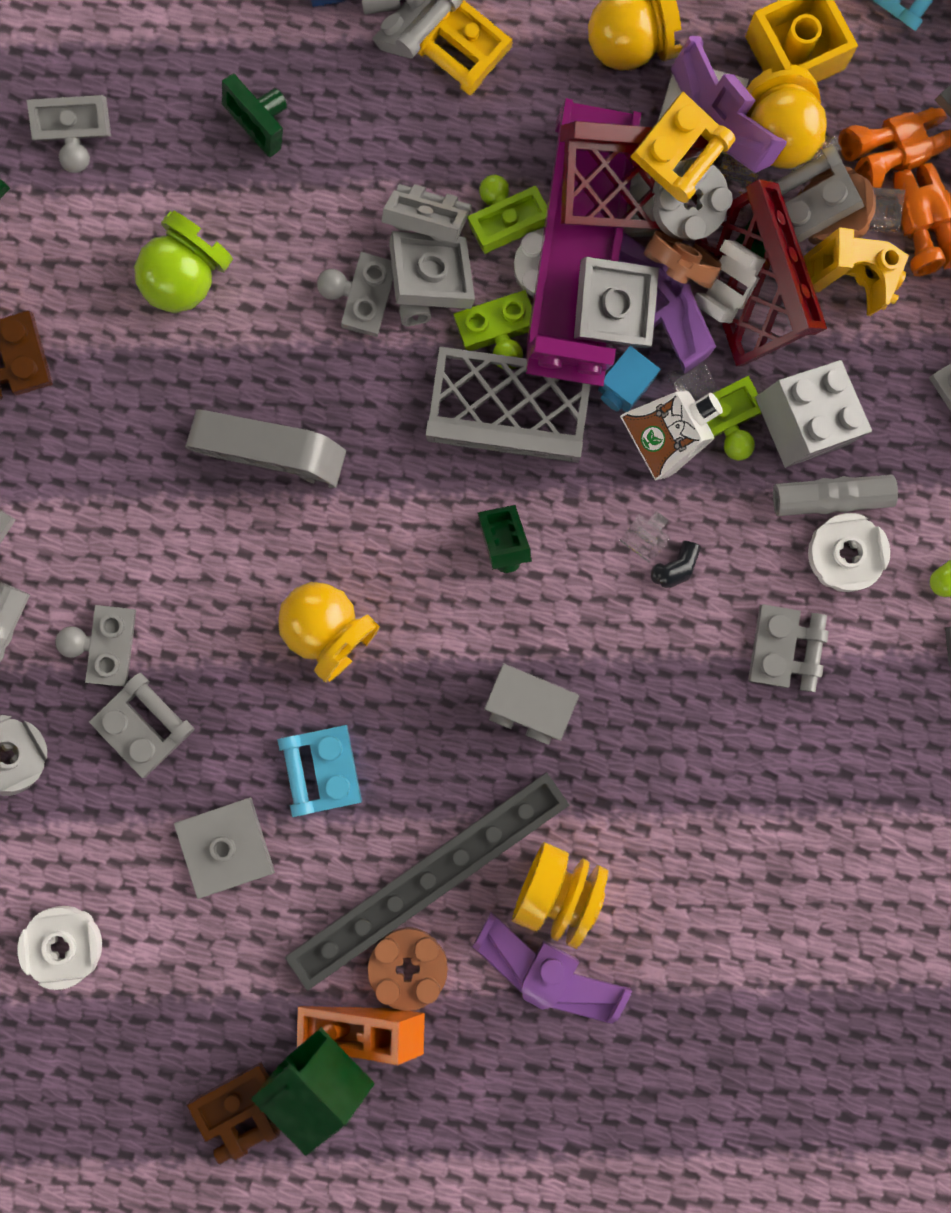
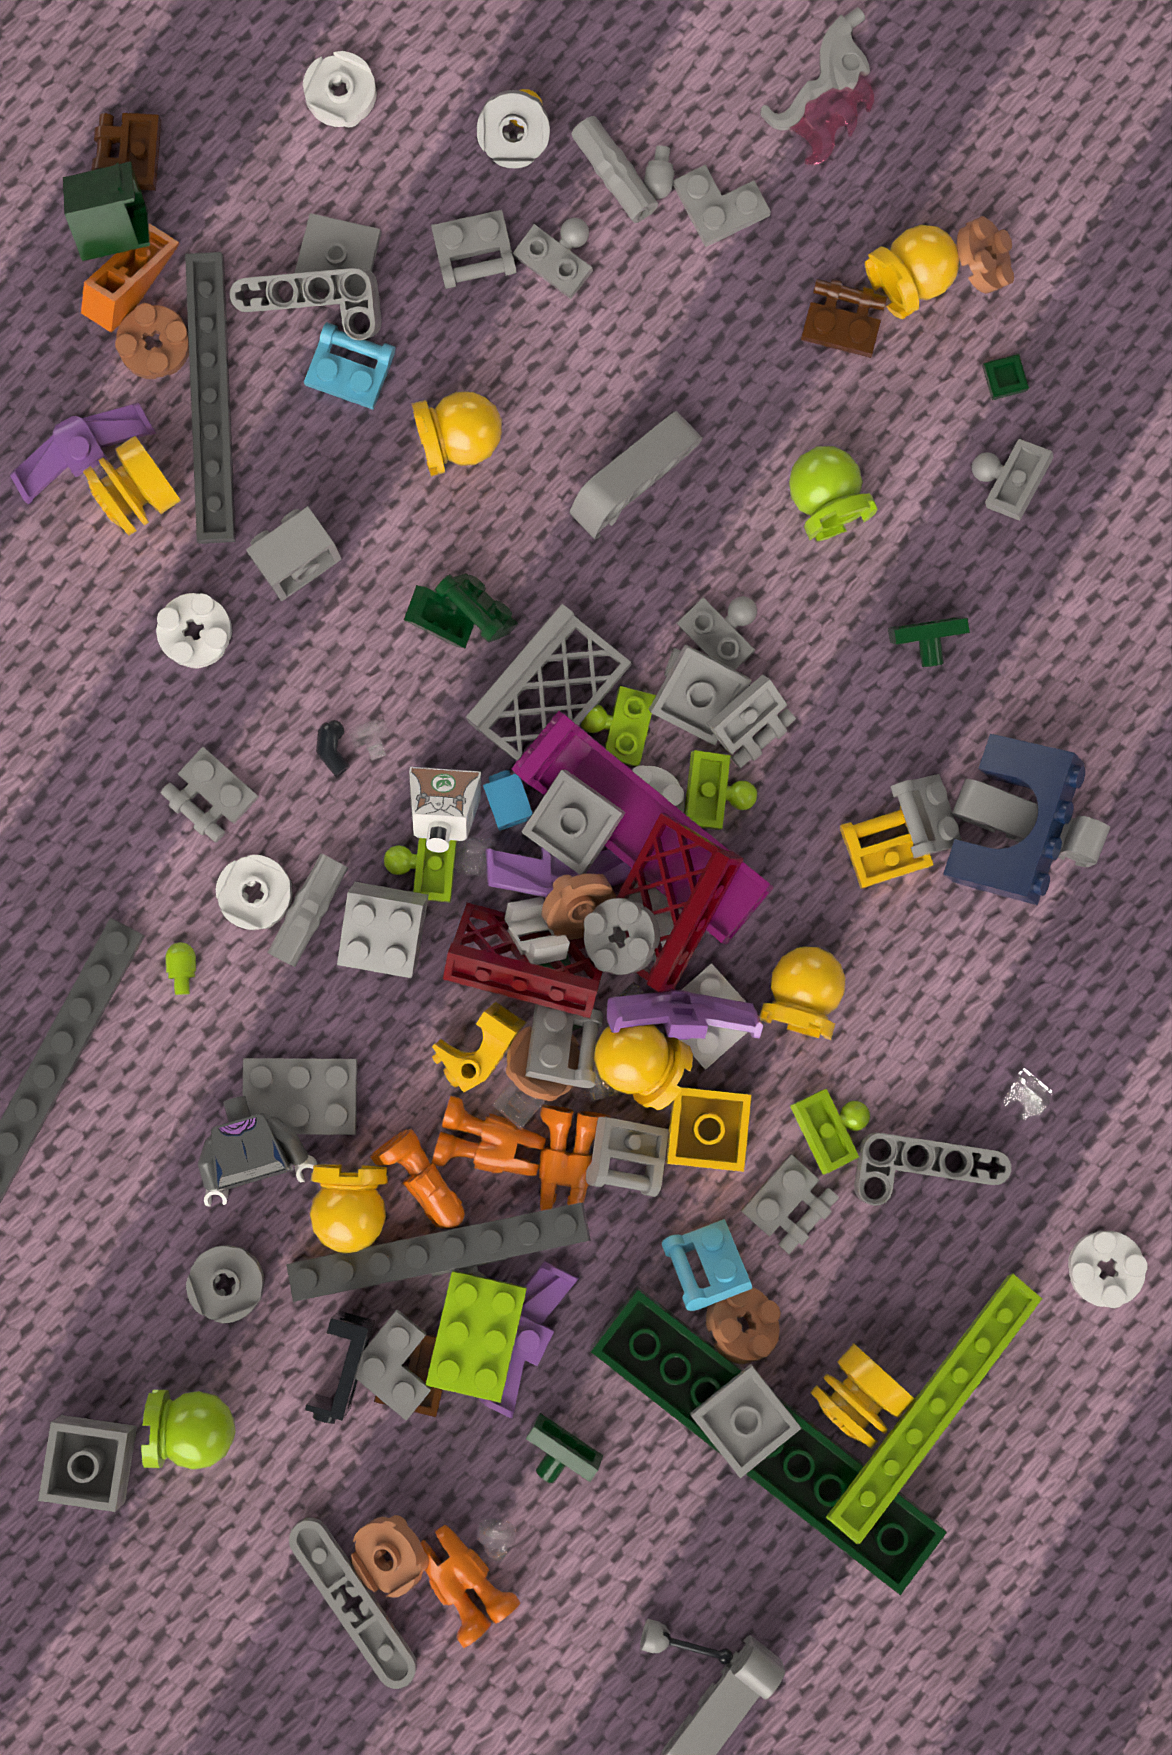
camera: 120 degrees right, 0 degrees up
yellow plate [630,92,735,203] -> none
none -> white plate [156,593,232,668]
none -> light grey beam [230,267,382,340]
none -> dark green plate [435,573,518,643]
none -> light grey plate [586,1117,669,1197]

